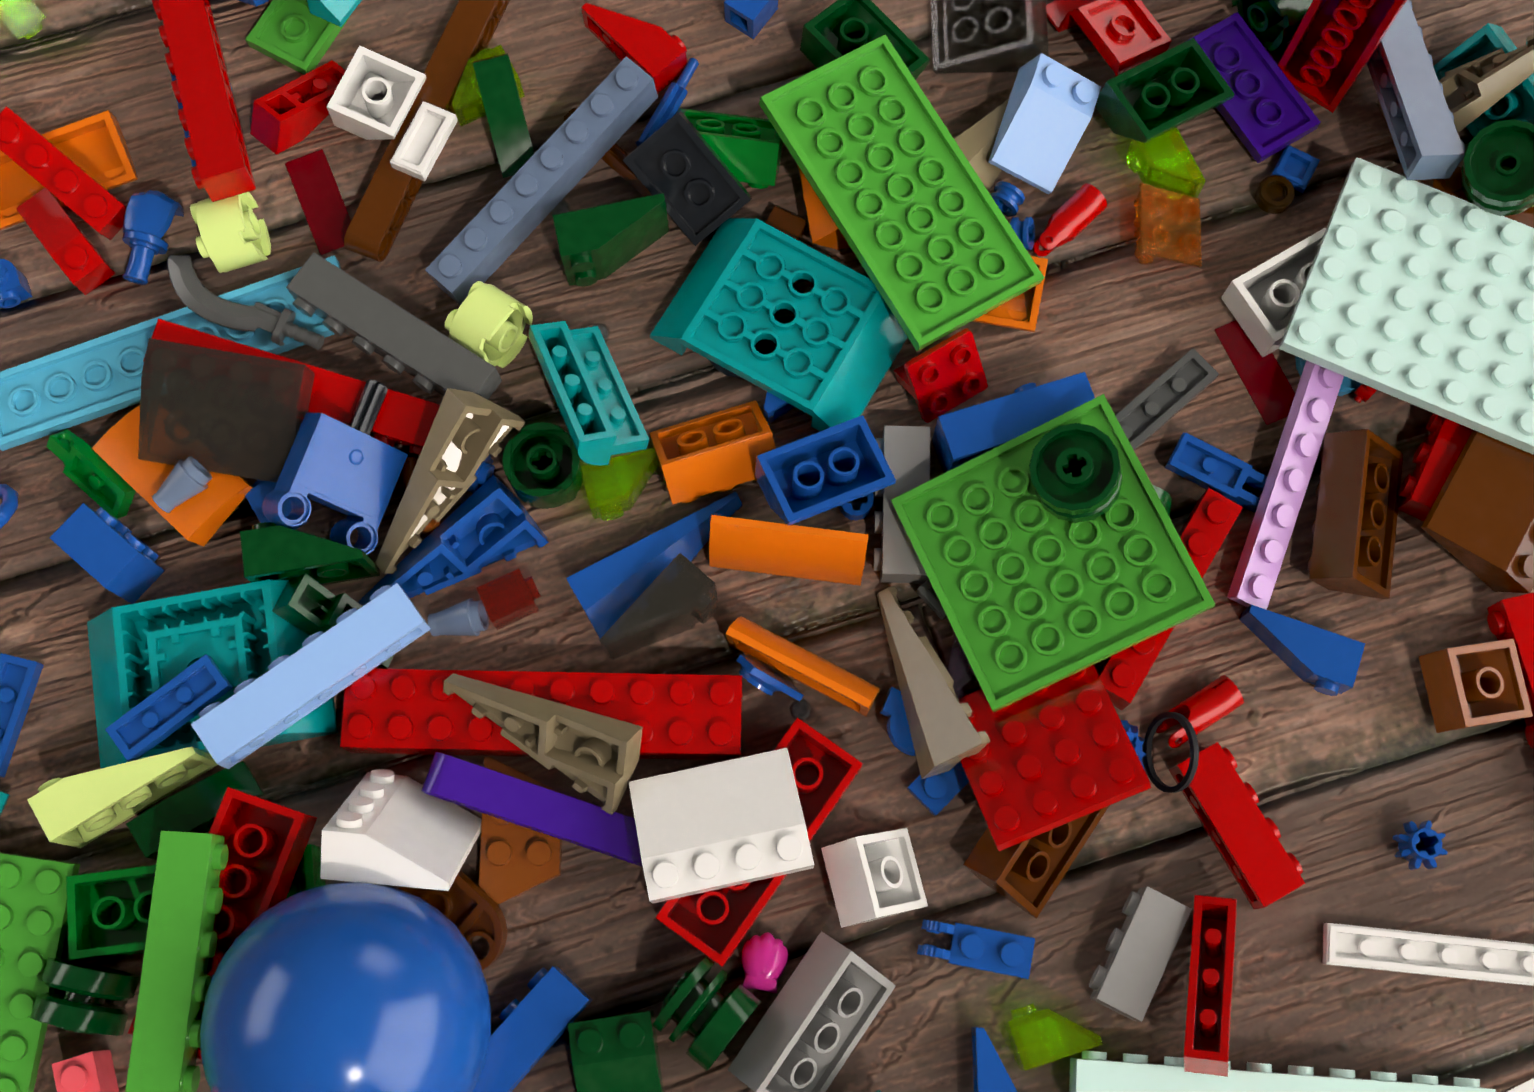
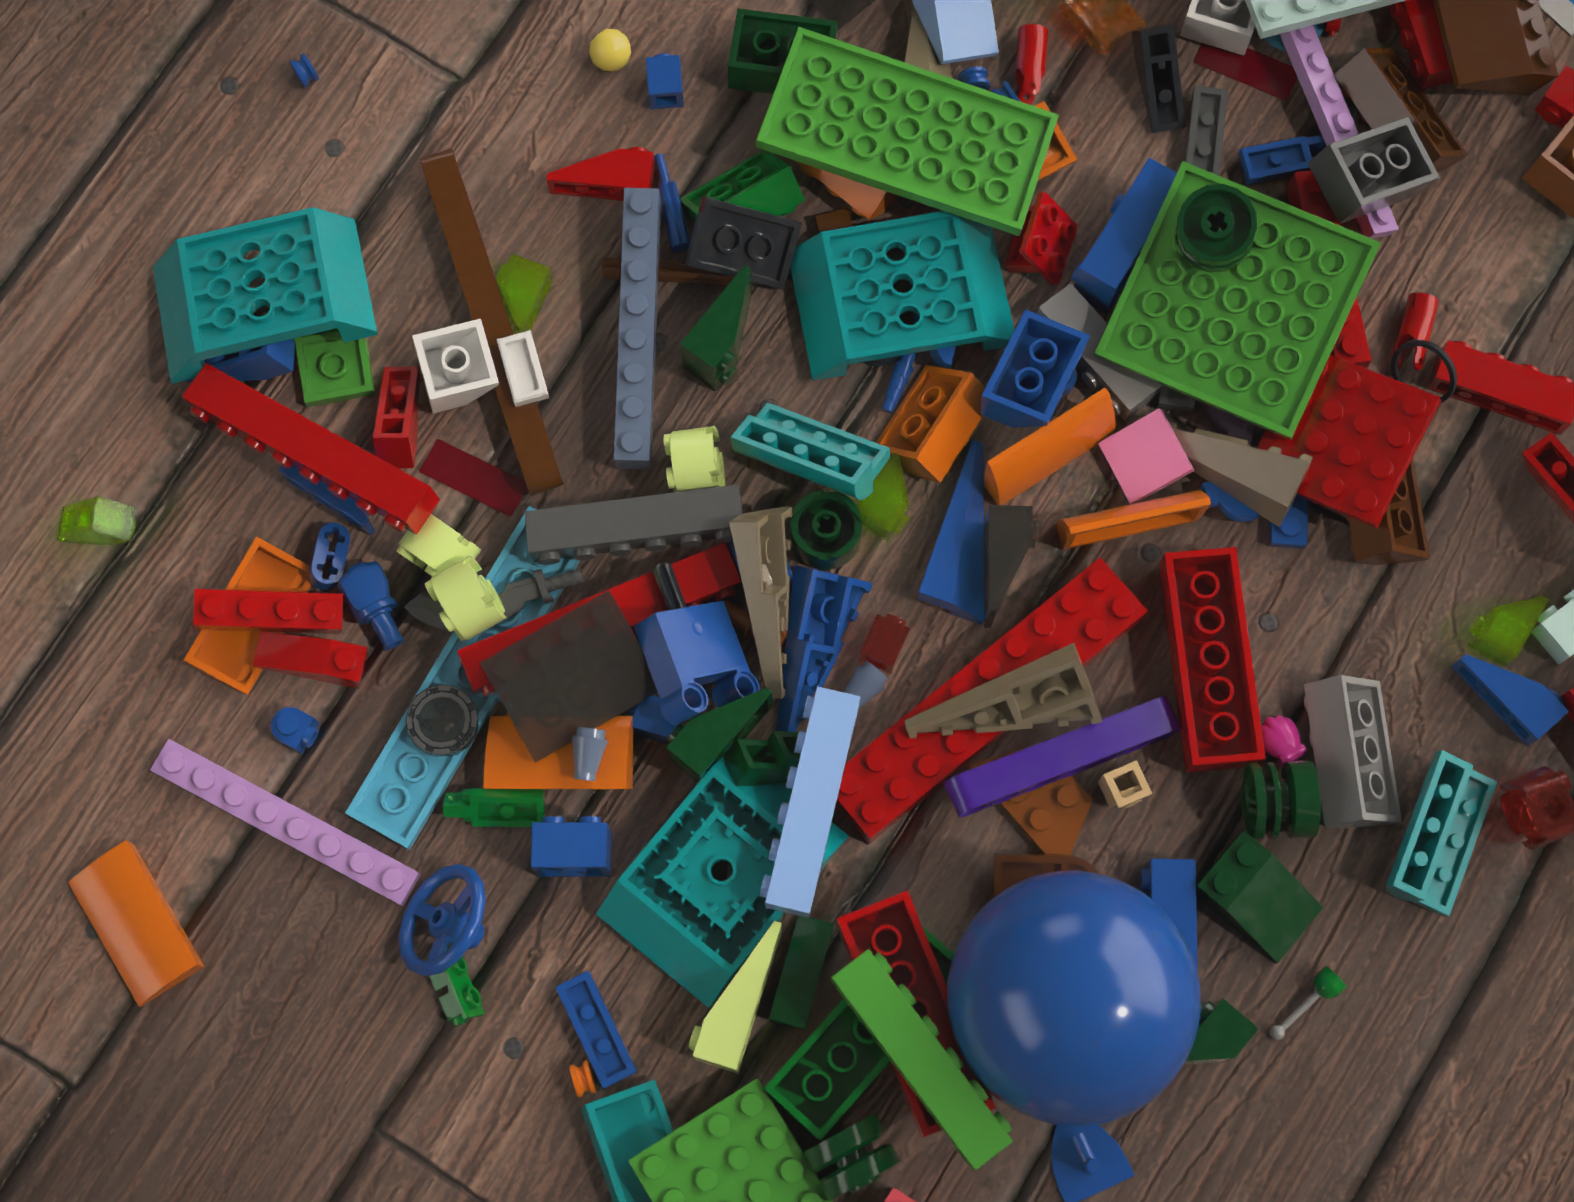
camera: 40 degrees left, 0 degrees up
blue plate [105,654,233,762] -> none
white slope [320,769,482,891] -> none
dark green slope [472,53,535,178] -> none
white slope [629,748,814,903] -> none
blue piece [736,652,804,702] -> none
white slope [821,828,928,928] -> none
blue hinge [917,919,1035,979] -> none
light grey brick [1089,886,1192,1022] -> none
blue slope [1240,605,1365,696] -> none
none -> blue beam [308,523,350,590]
none -> tile [406,684,479,757]
none -> yellowish green brick [425,556,506,641]
none -> blue animal [882,353,916,414]
none -> bright pink tile [1098,408,1195,504]
none -> tan brick [1098,760,1152,810]
none -> black slope [1131,24,1186,133]
none -> dark grey brick [1308,117,1440,224]

